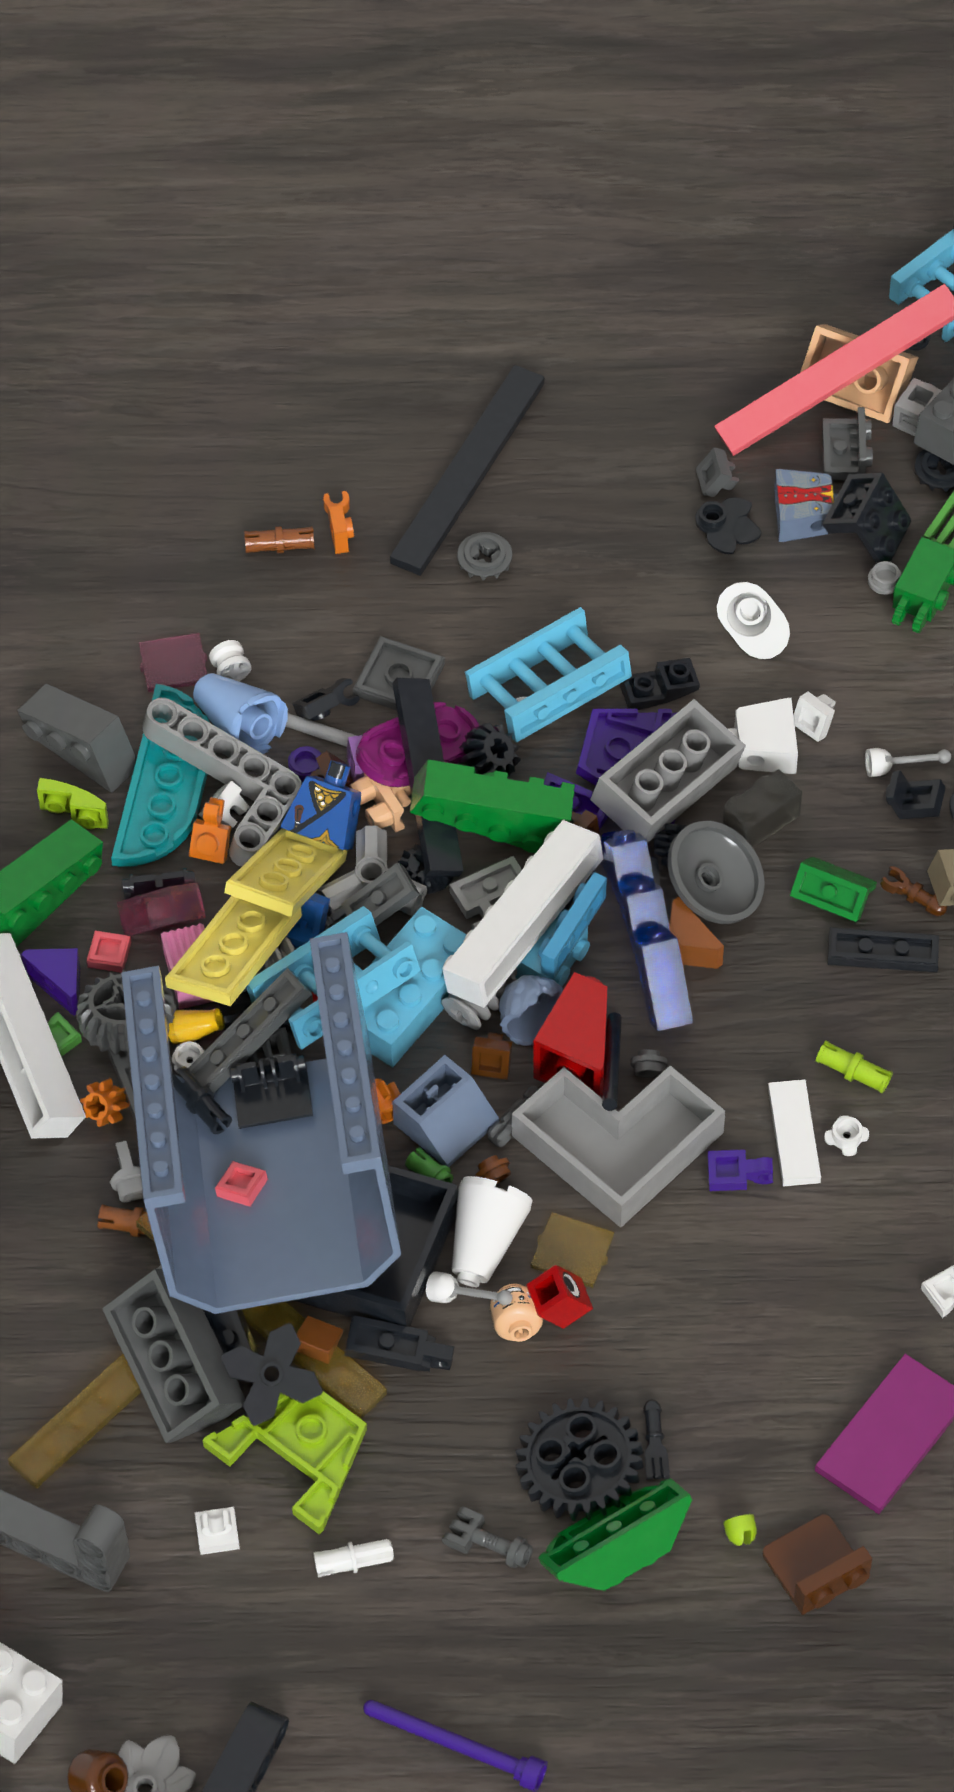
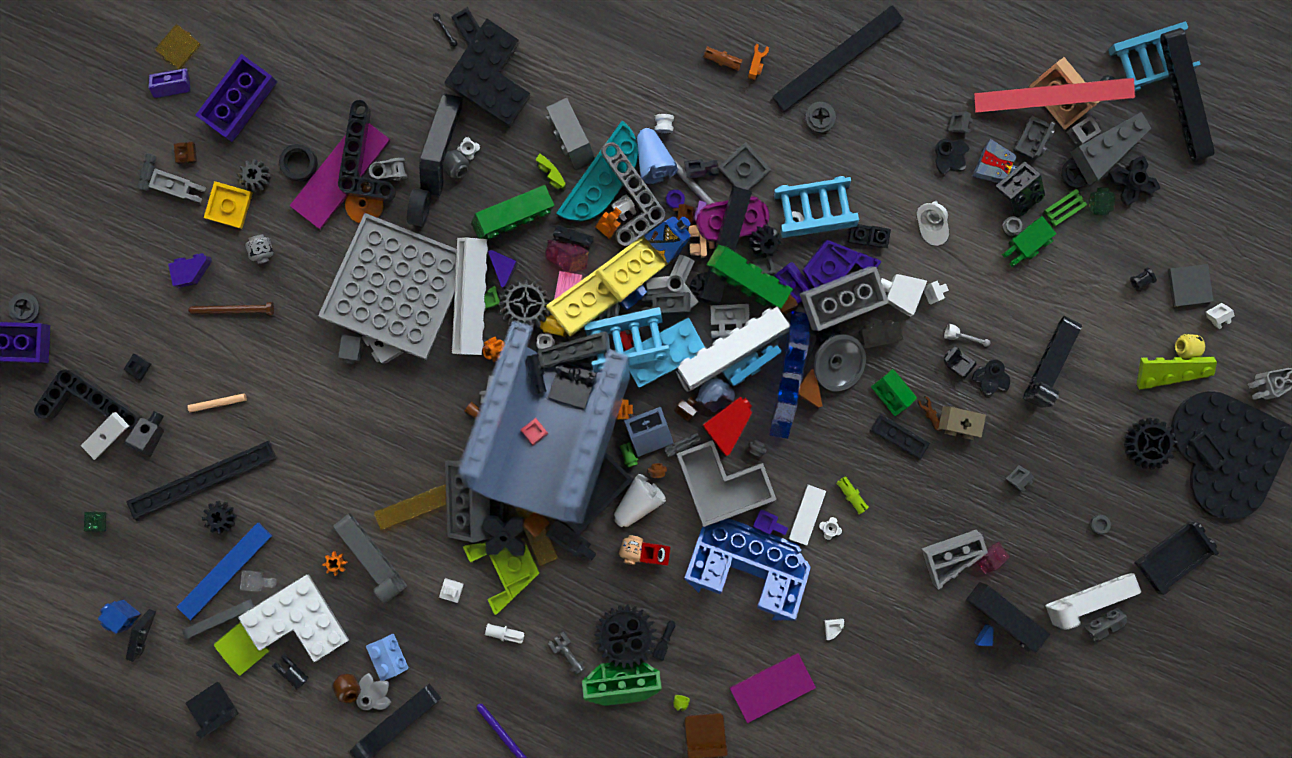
camera: 25 degrees right, 30 degrees up
coral tile [87,930,131,973] -> none
clear pink piece [139,633,207,692] -> none
hinge [426,1271,513,1305] -> none
clear yellow piece [531,1212,614,1288] -> none
black bar [602,1012,622,1111] -> none
none -> light blue bracket [366,634,408,681]
none -> blue slope [684,518,811,621]

